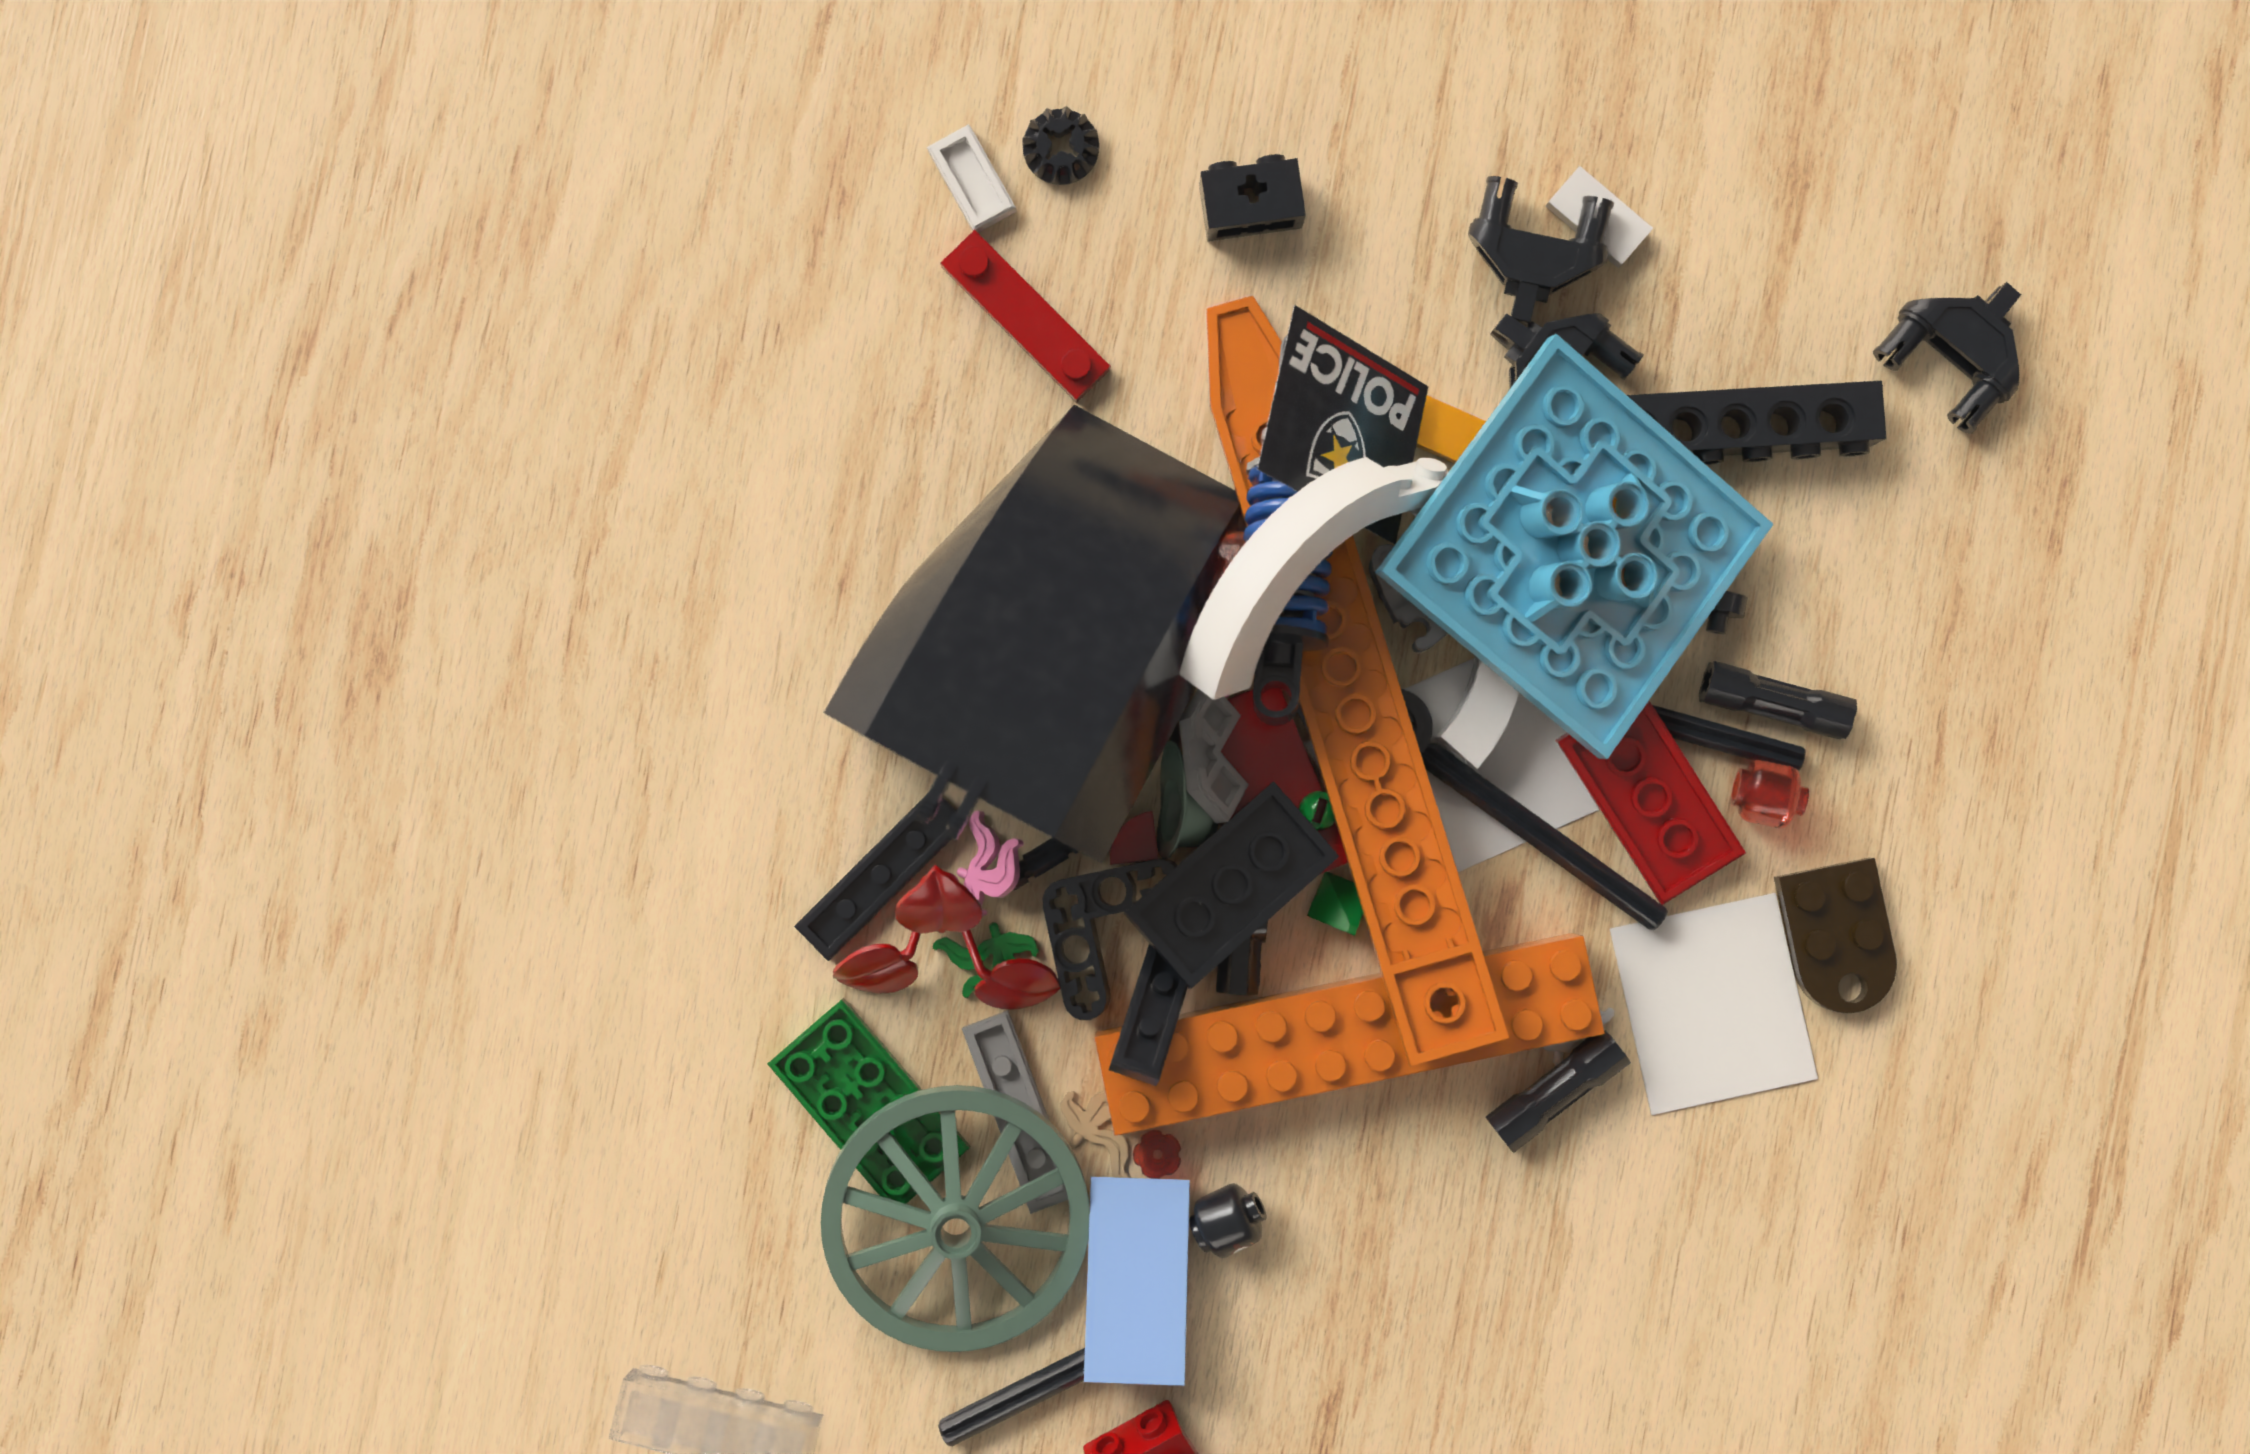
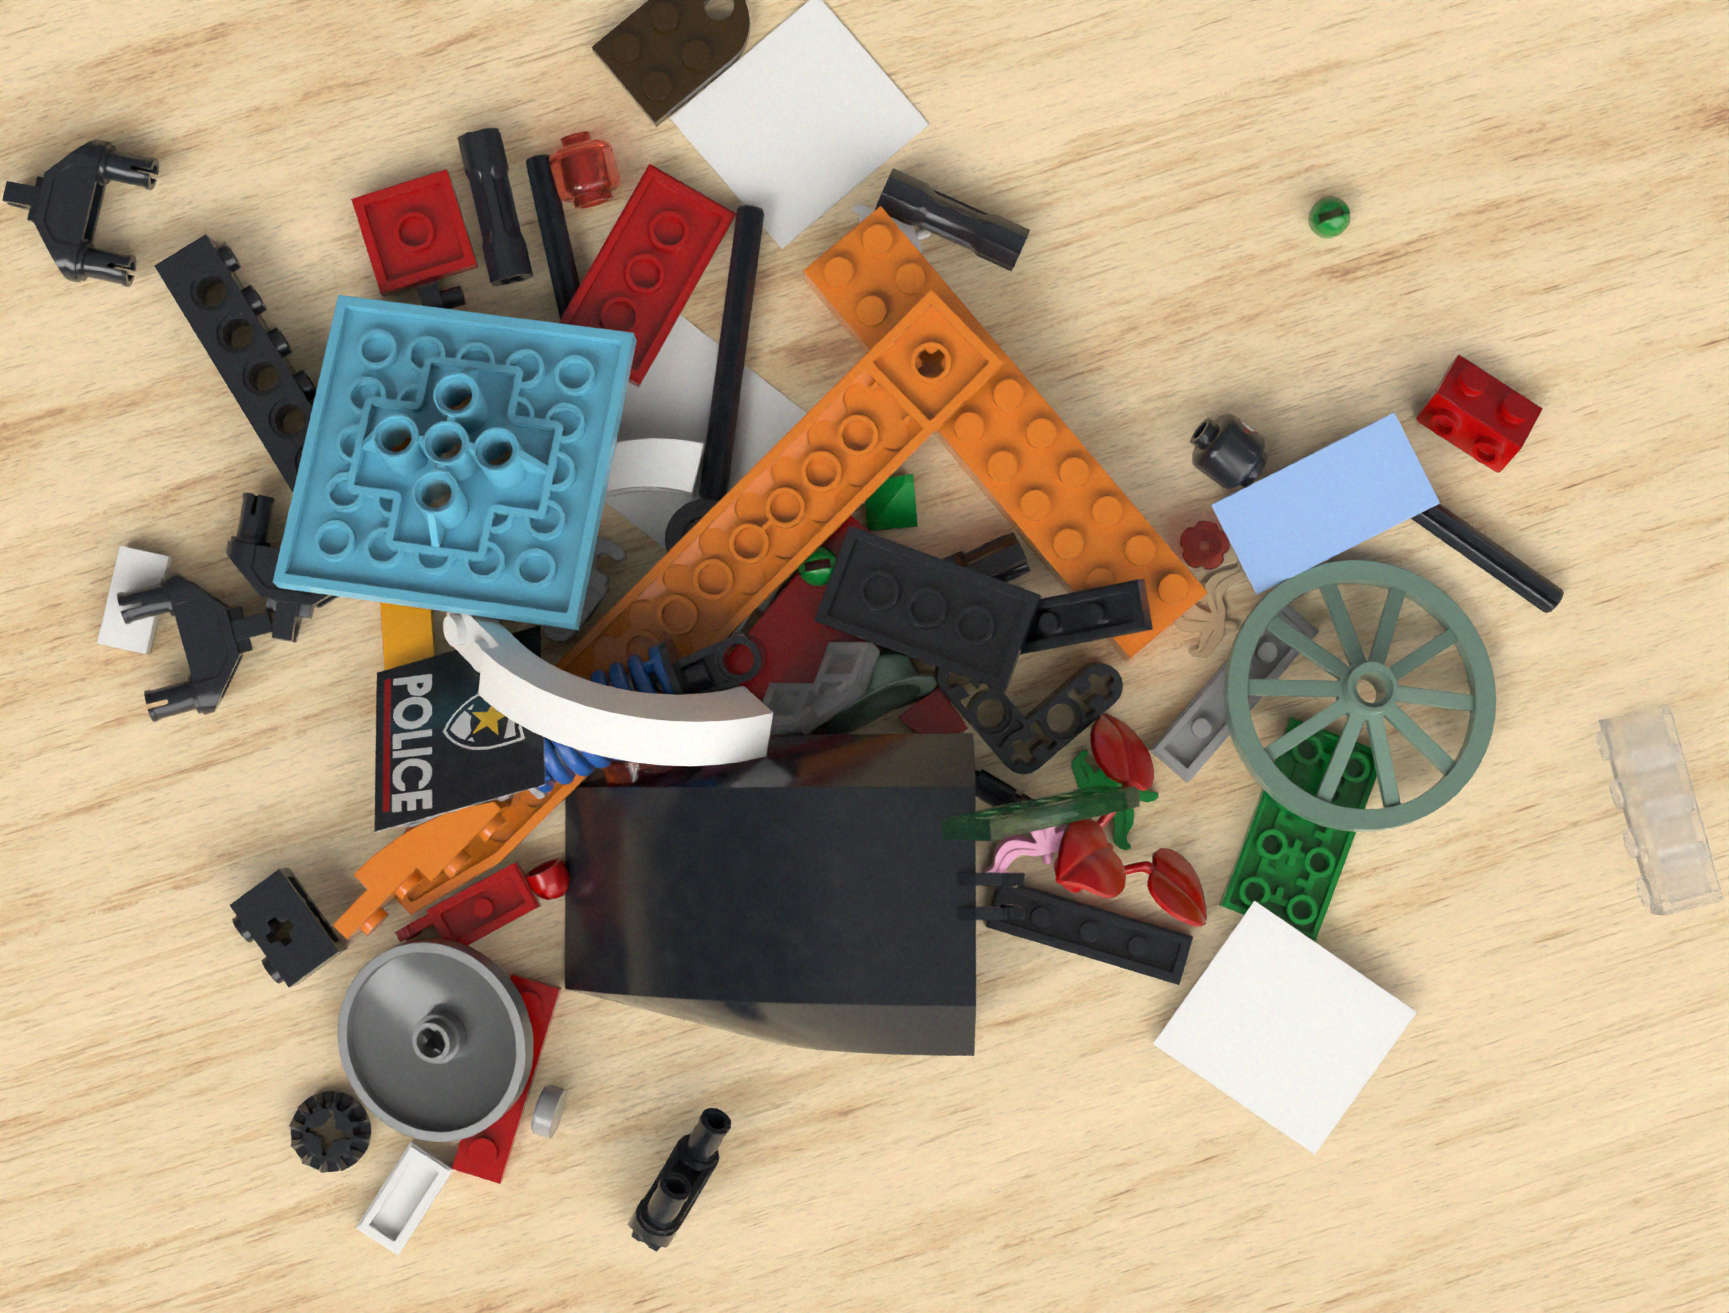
camera: 115 degrees left, 0 degrees up
none -> orange slope [333,799,512,939]
none -> dark grey dish [338,938,533,1142]
none -> red plate [351,169,479,297]
none -> red hinge [395,861,542,946]
none -> red hinge [525,858,570,900]
none -> light grey tile [531,1085,567,1139]
none -> black connector [628,1108,731,1252]
none -> clear green tile [942,785,1140,841]
none -> white sticker [1153,901,1417,1155]
none -> green hinge [1308,196,1350,239]

